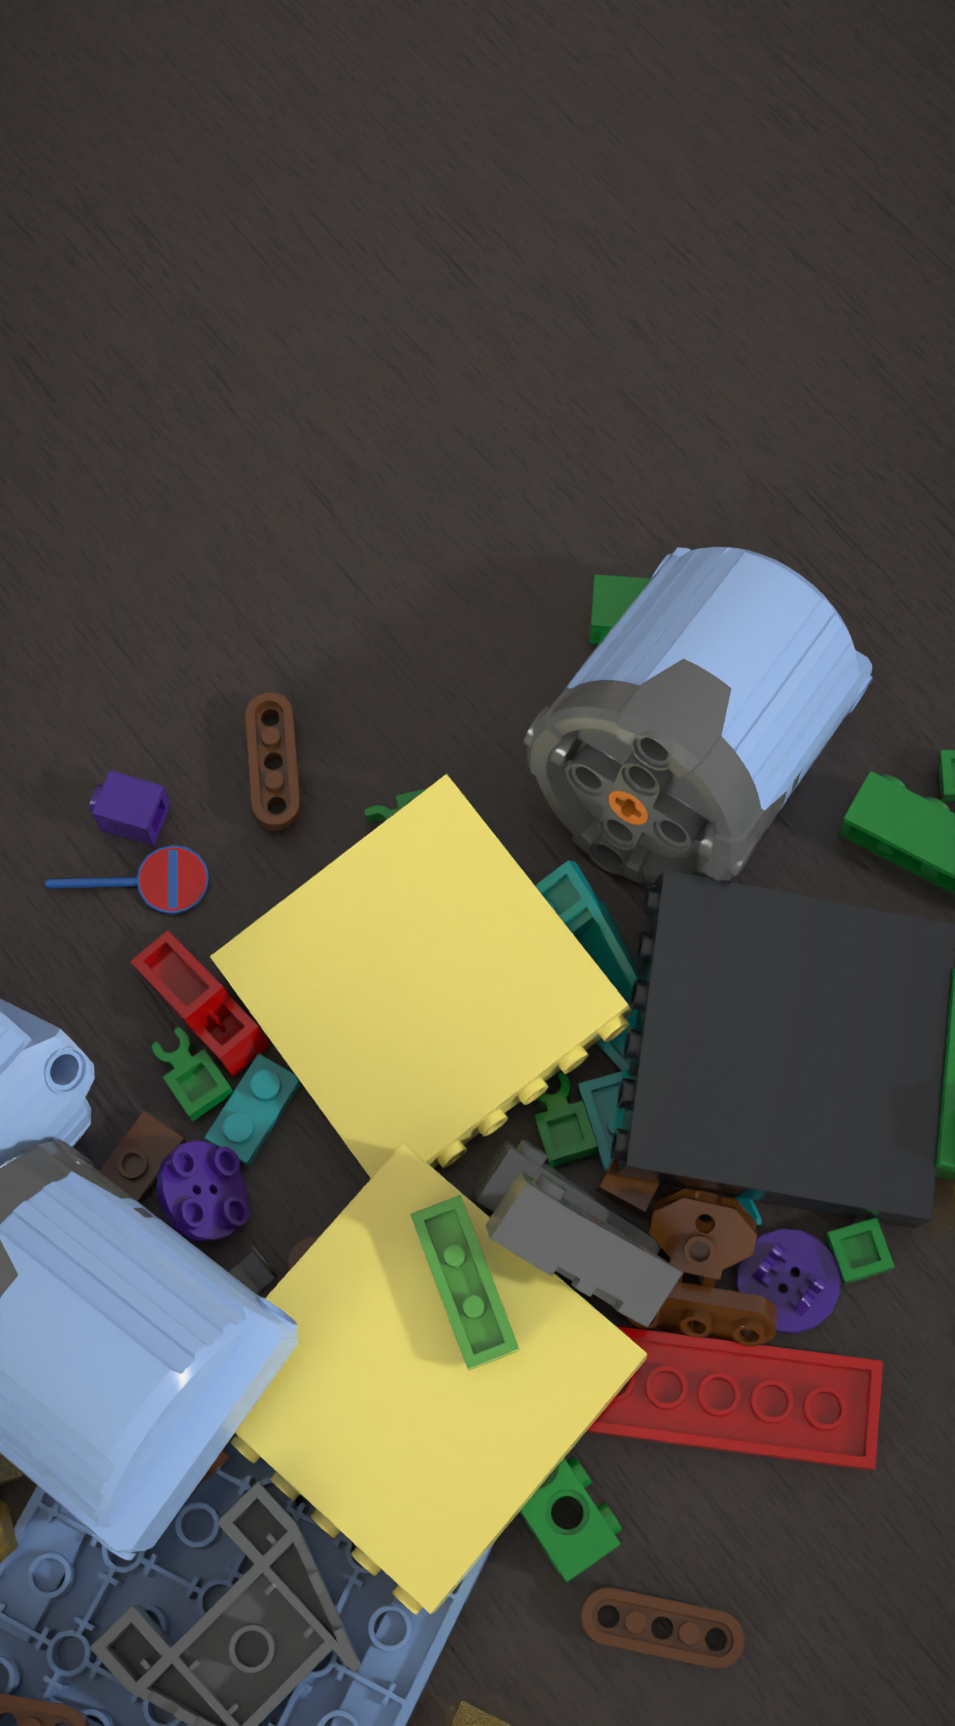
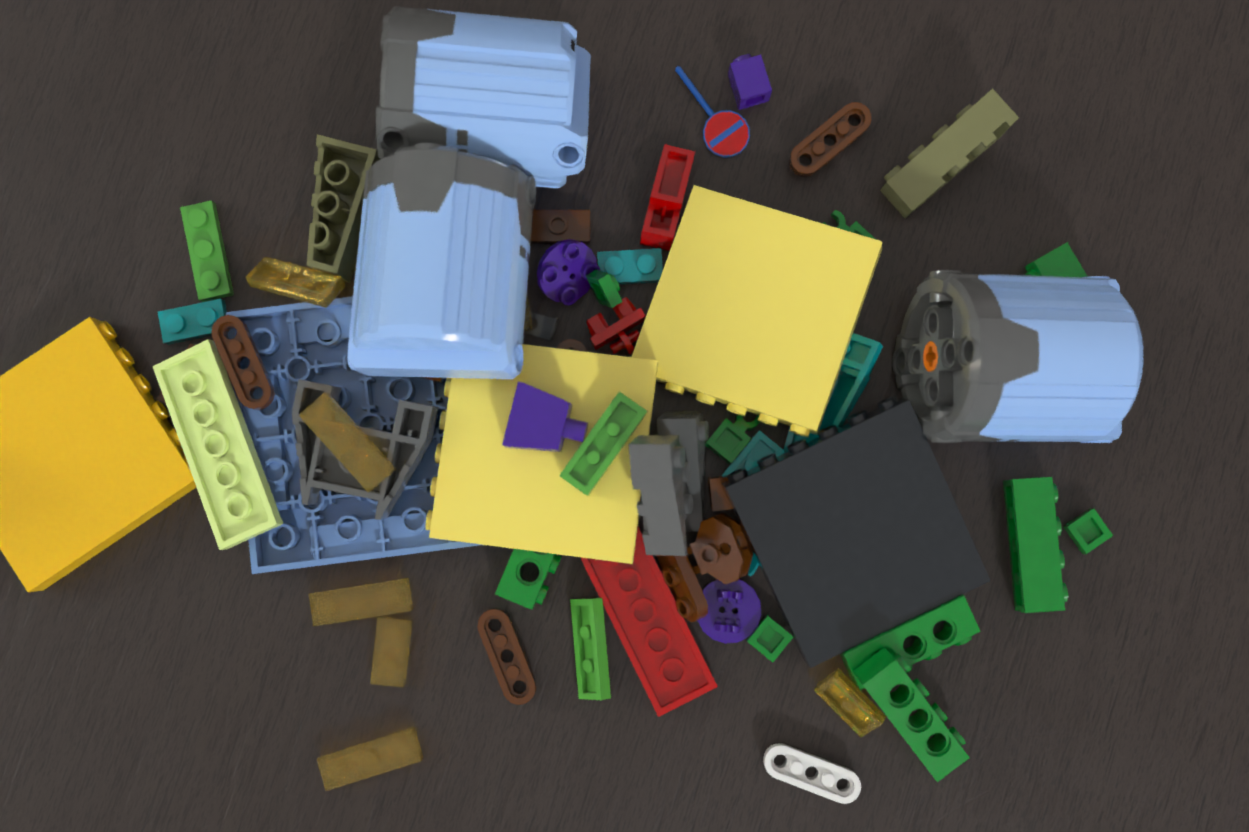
camera: 55 degrees right, 15 degrees up
green plate [152,1027,234,1122] -> none
none -> clear yellow plate [299,392,396,492]
none -> dark purple torso [502,381,588,452]
none -> bright green plate [570,598,611,700]
none -> green plate [586,270,623,308]
none -> red hips [586,297,646,355]
none -> olive wedge [880,89,1019,219]

